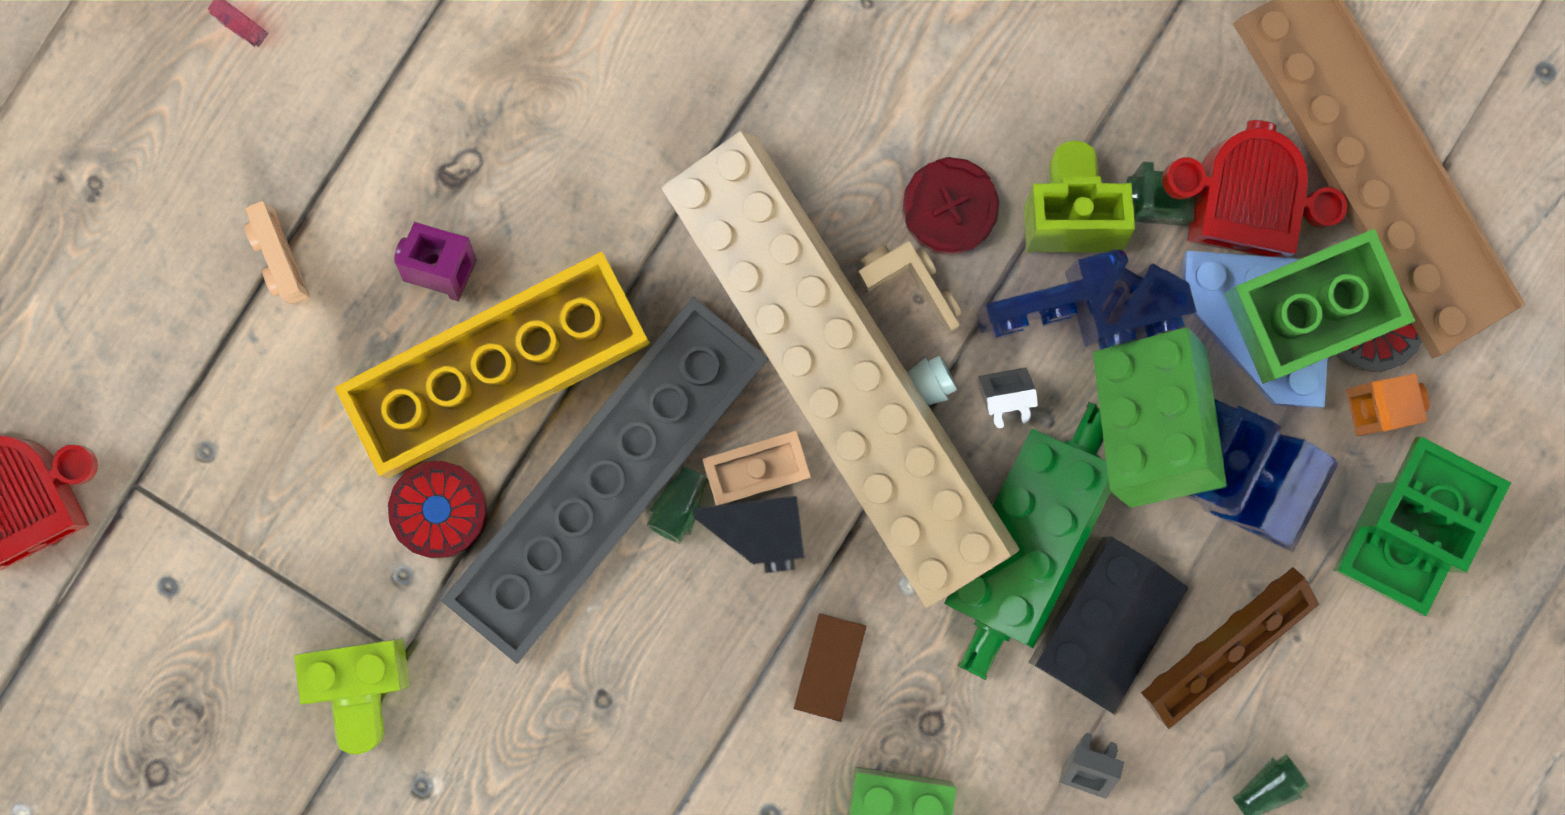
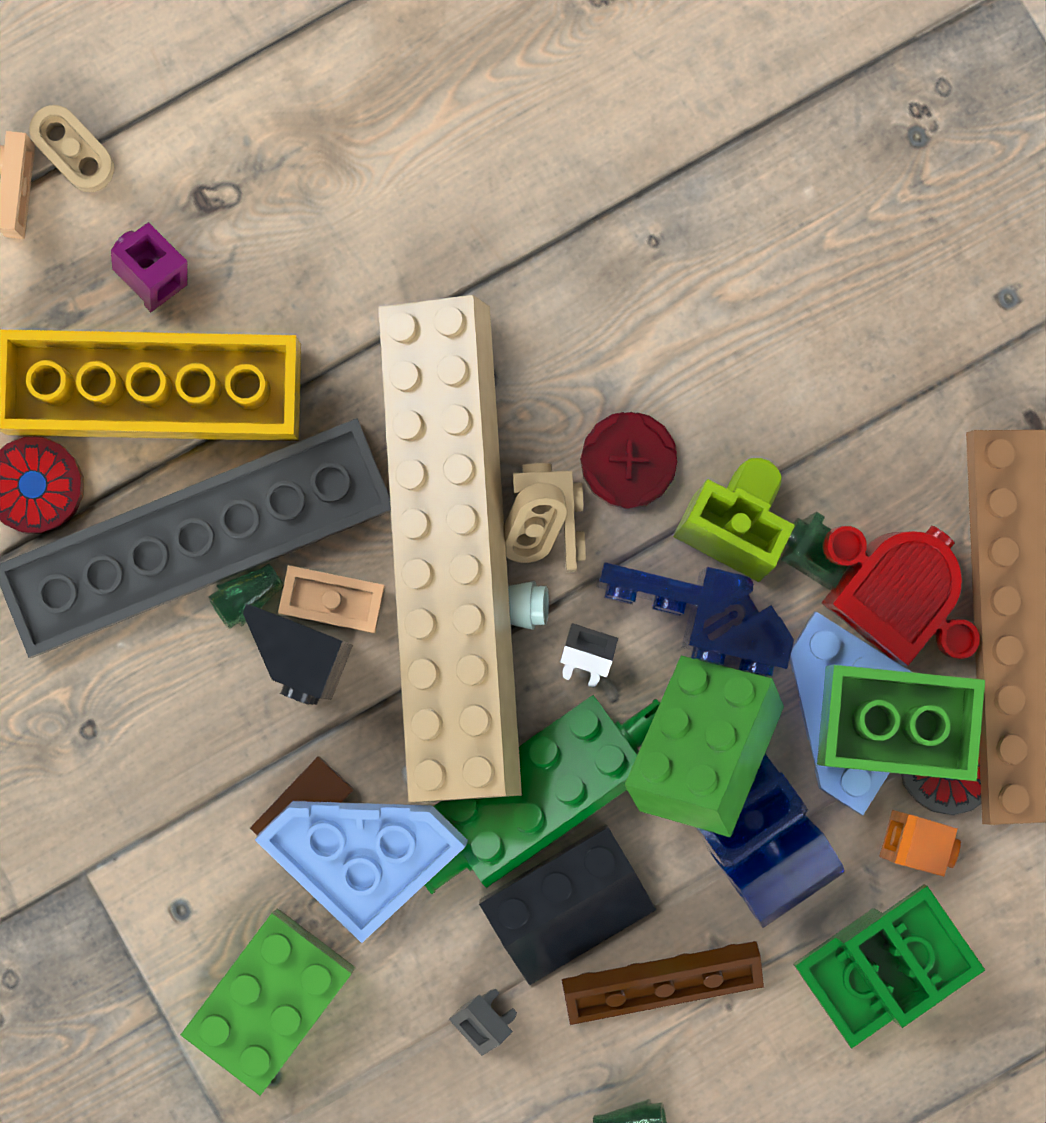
camera: 25 degrees right, 0 degrees up
none -> tan plate [29,105,114,192]
none -> light blue plate [255,801,468,943]
none -> tan plate [504,483,567,563]

